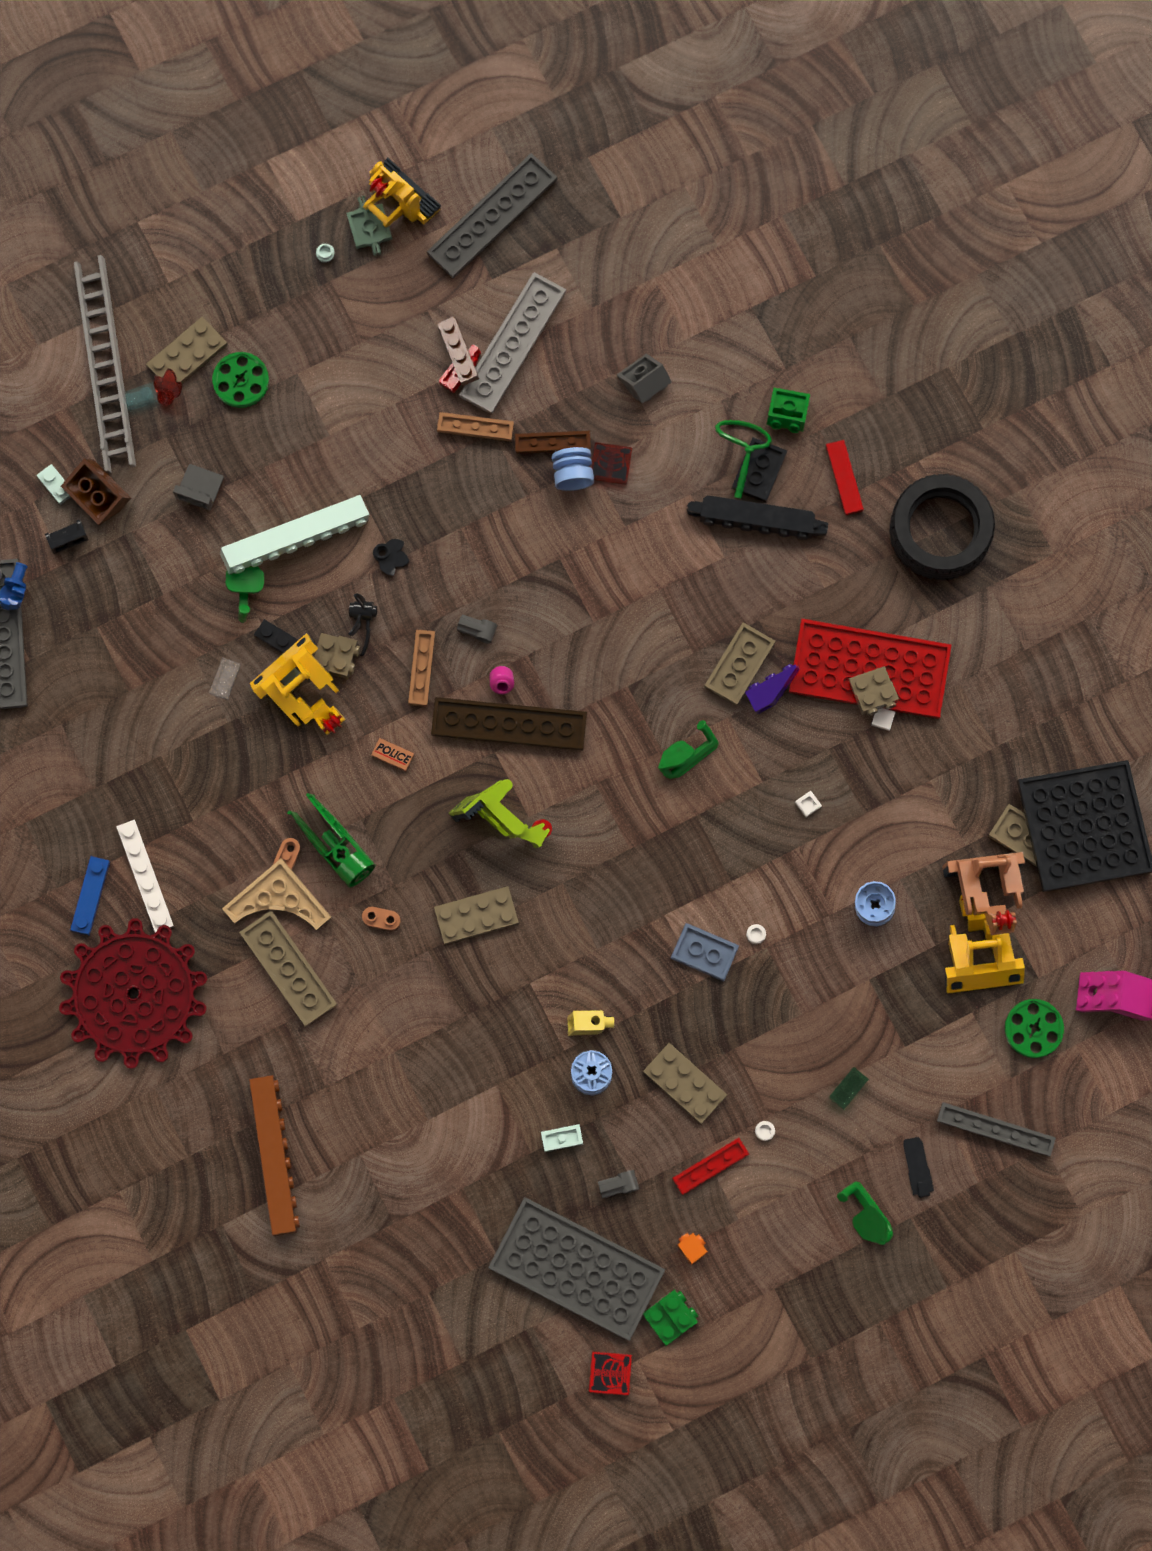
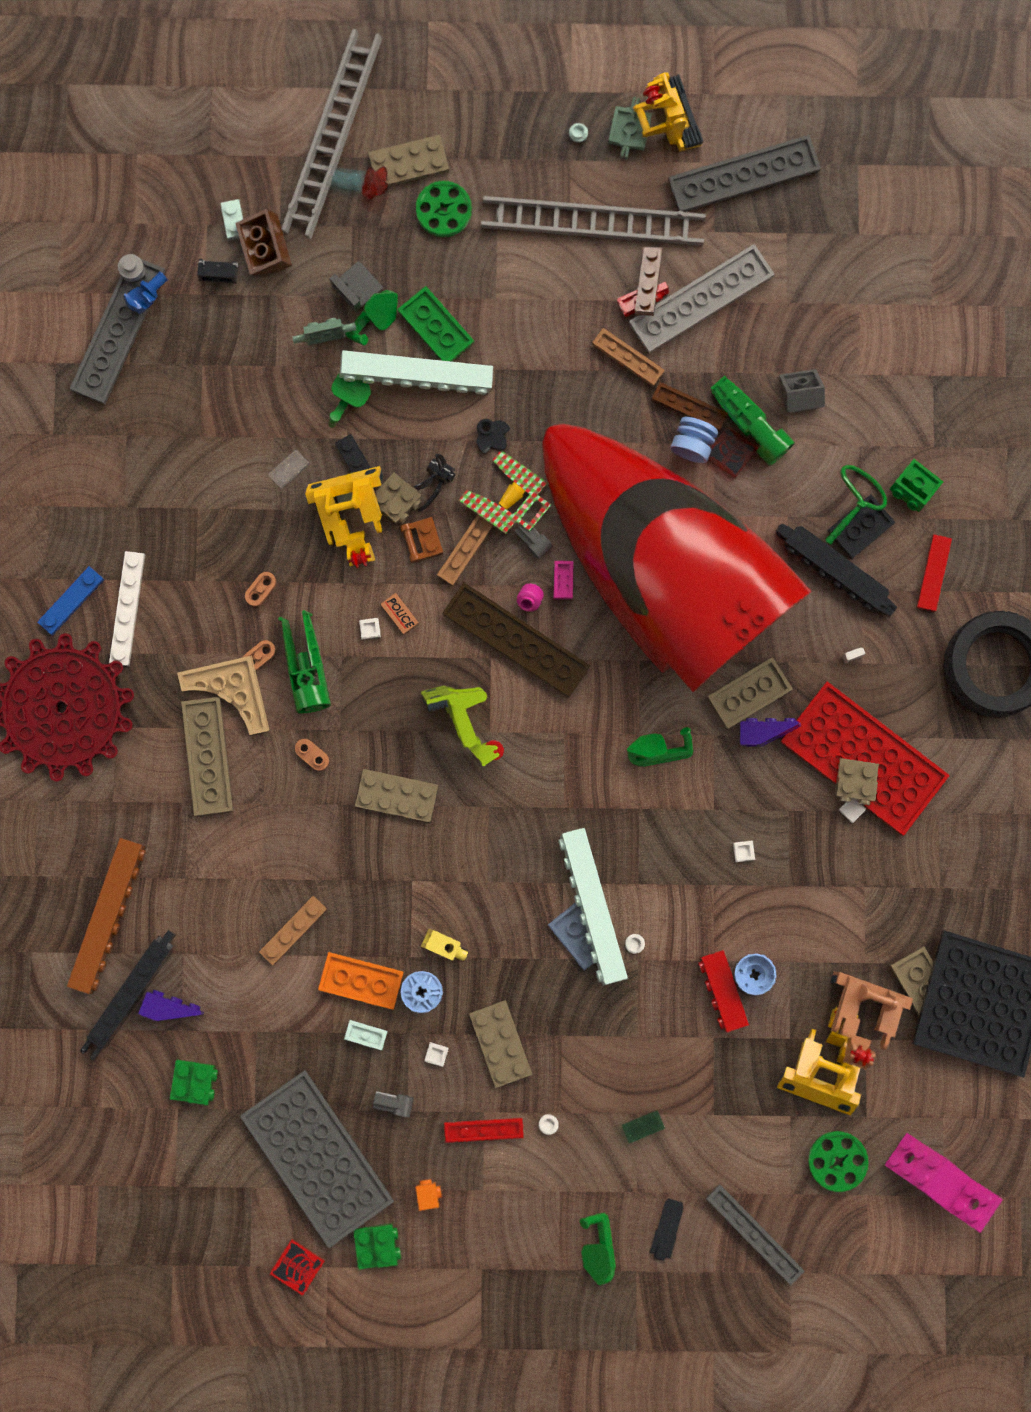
camera: 25 degrees right, 5 degrees up
none -> black hinge [80,930,176,1061]
none -> dark purple slope [139,989,204,1021]
none -> green plate [170,1059,218,1105]
none -> nougat plate [245,572,277,607]
none -> medium nougat plate [259,896,327,966]
none -> sand green plate [292,318,356,346]
none -> orange plate [318,952,404,1010]
none -> green piece [345,290,398,346]
none -> white tile [359,618,381,640]
none -> green plate [397,286,475,362]
none -> dark orange plate [400,517,443,563]
none -> white tile [424,1042,449,1067]
none -> piece [458,450,552,534]
none -> light grey ladder [481,196,706,246]
none -> yellow cone [499,482,525,510]
none -> red piece [542,424,812,692]
none -> dark pink plate [554,561,574,600]
none -> light aqua brick [558,828,628,986]
none -> red brick [698,950,749,1032]
none -> green piece [710,375,795,466]
none -> white tile [842,647,865,663]

